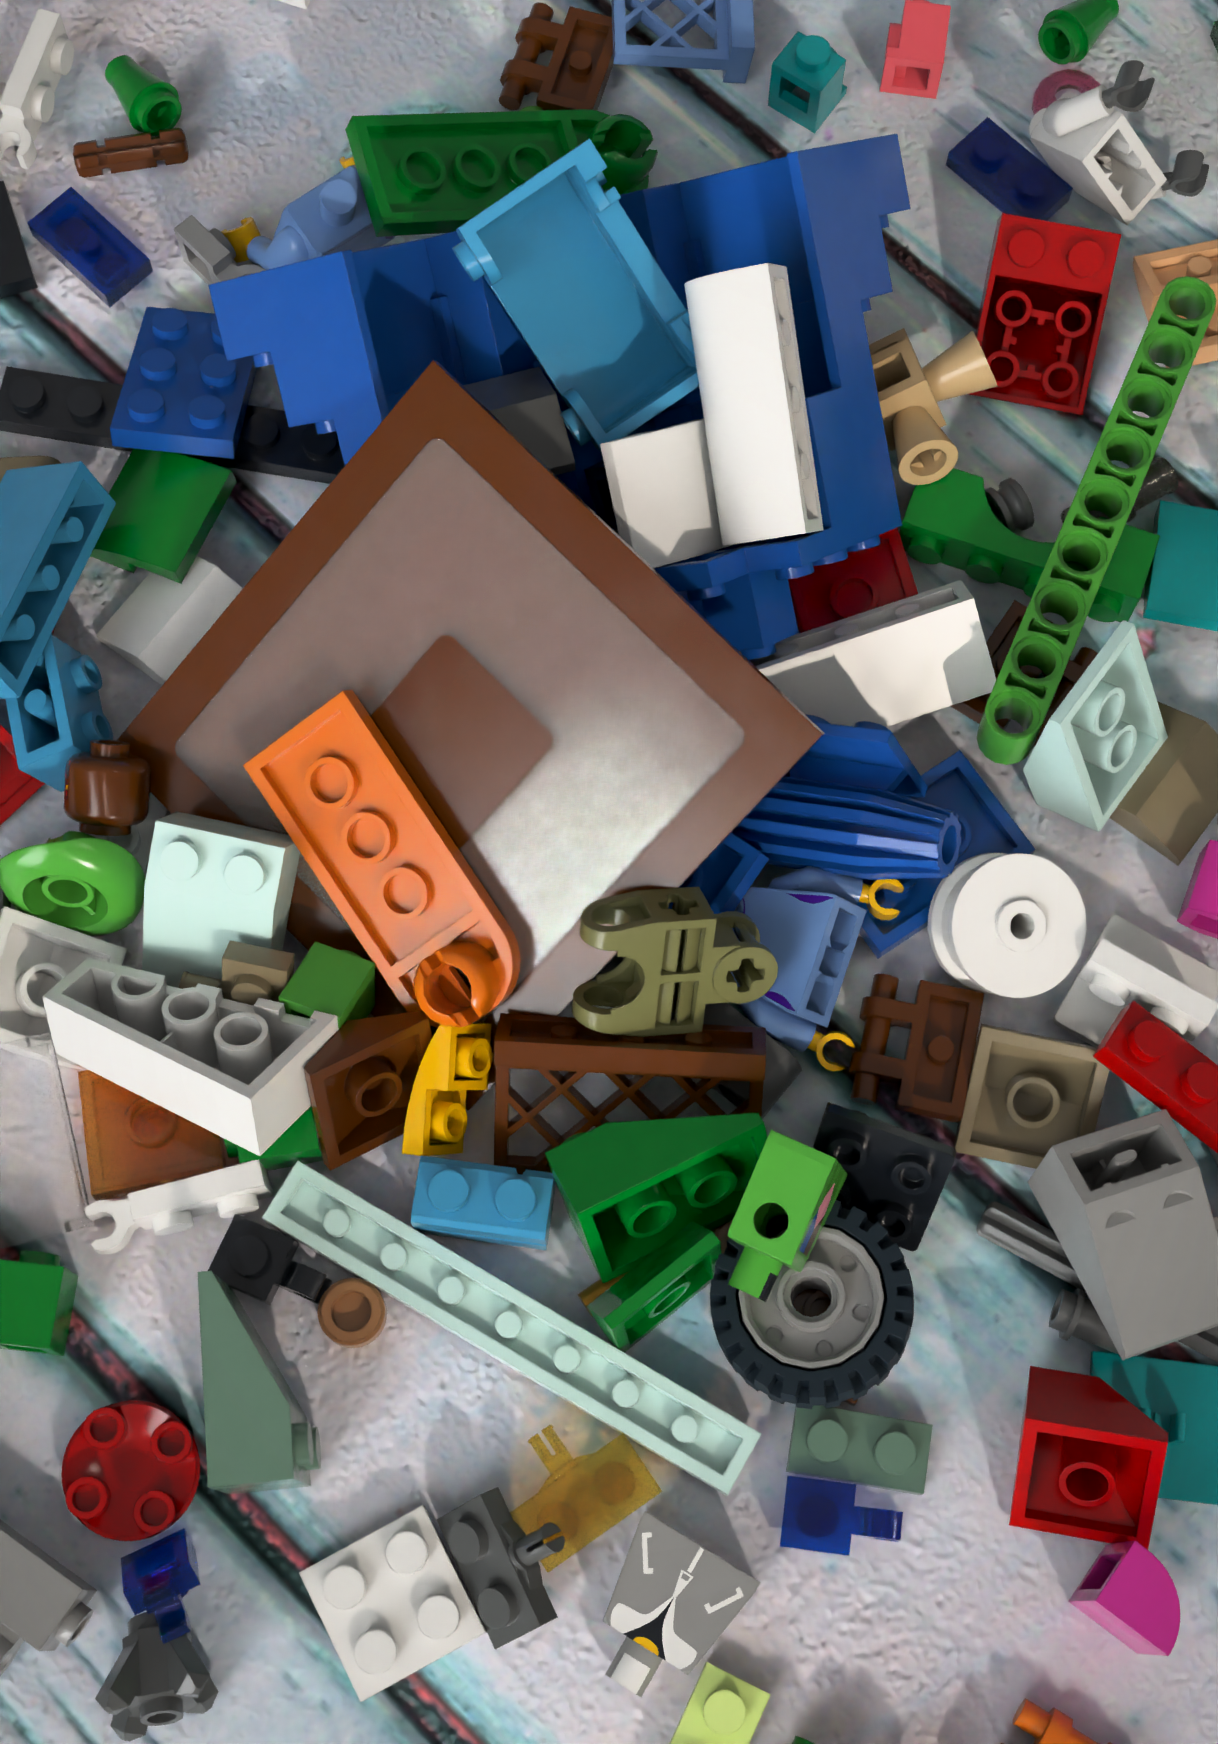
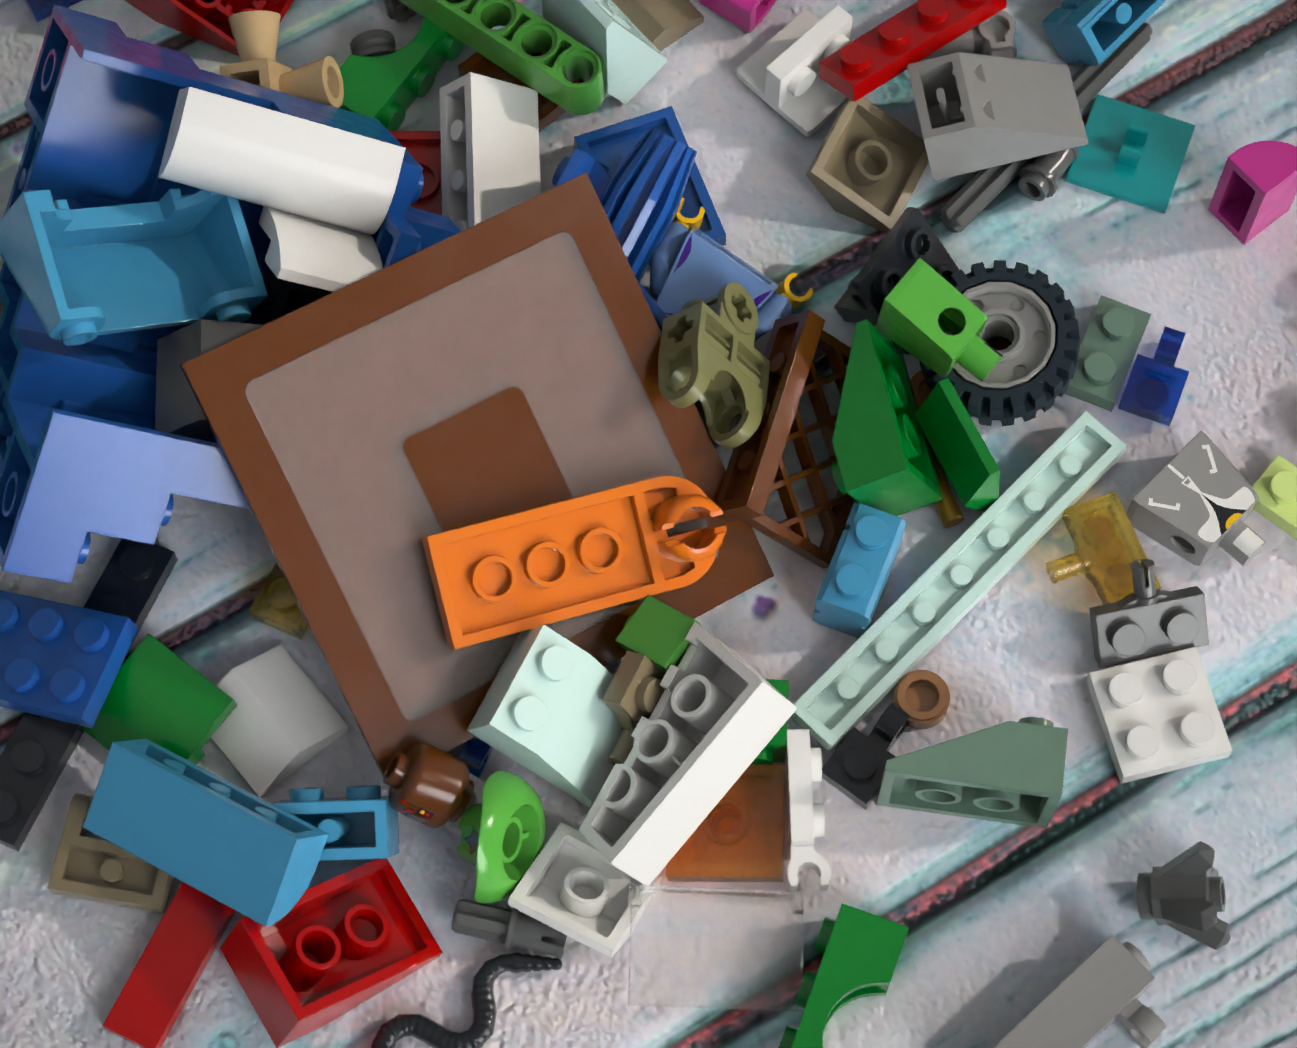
camera: 75 degrees left, 5 degrees down
red dish [61,1400,200,1541] -> none
clear blue plate [121,1528,200,1644] -> none
reddish brown slope [304,1011,432,1171] -> none
yellow slope [402,1023,492,1156] -> none
reddish brown plate [849,974,985,1123] -> none
white wheel [928,853,1087,998] -> none
red slope [1009,1366,1168,1550] -> none

